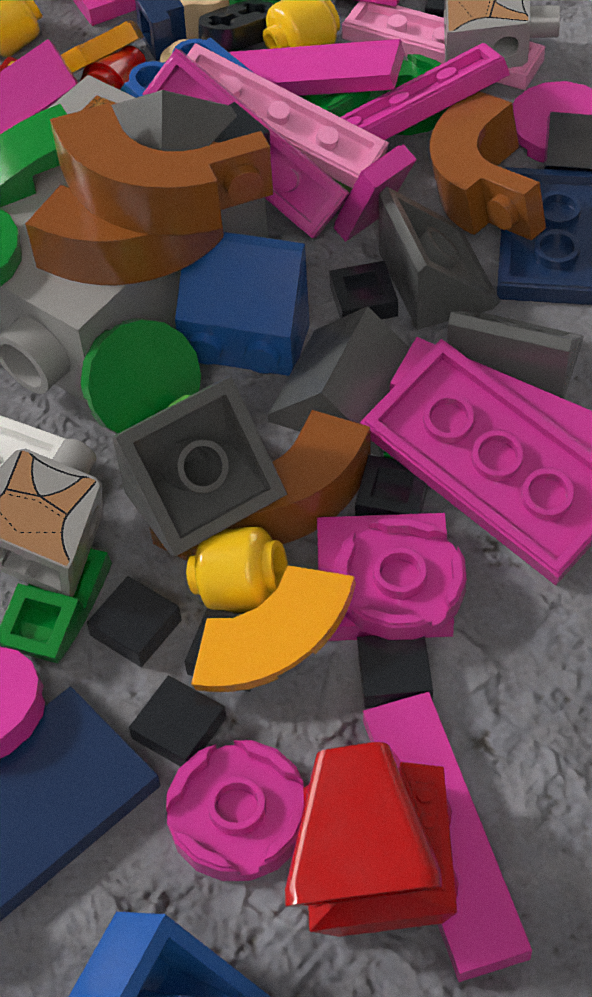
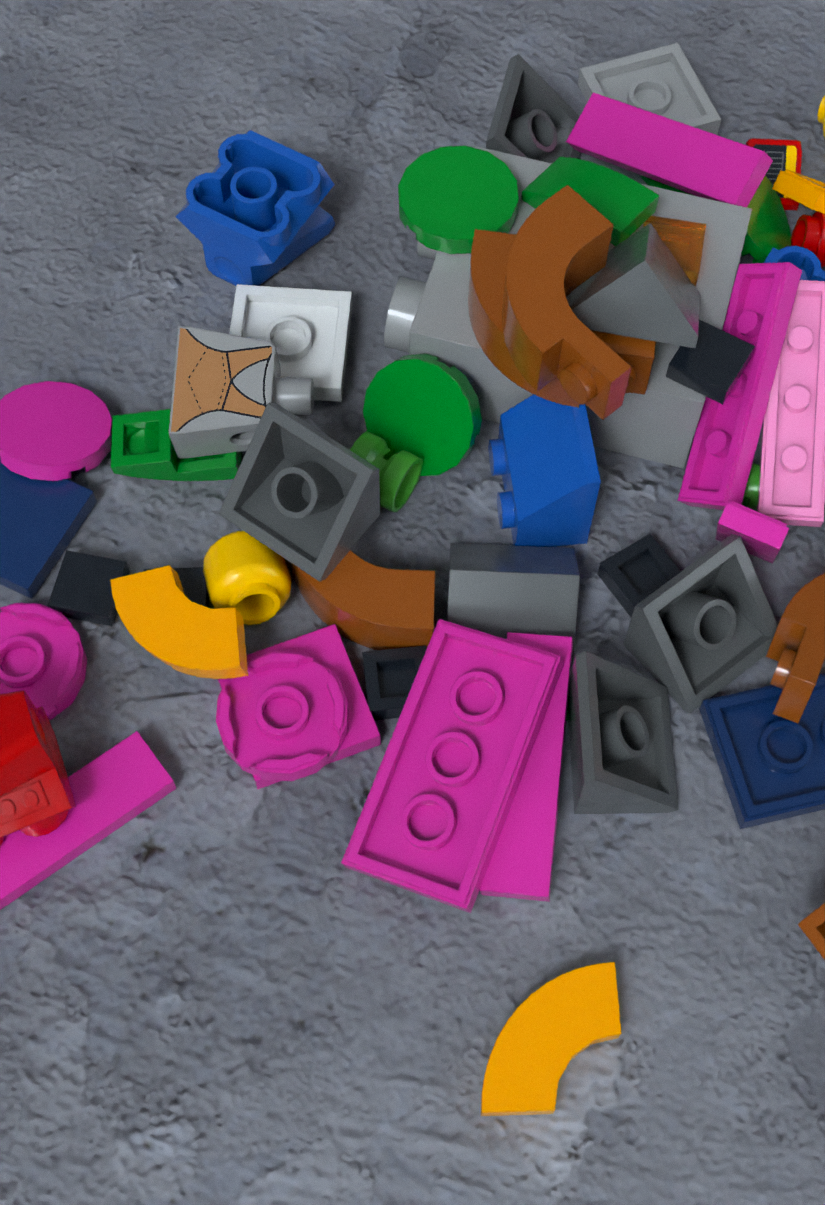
camera: 65 degrees right, 10 degrees up
black tile [86,576,182,668] -> none
black tile [357,635,433,708] -> none

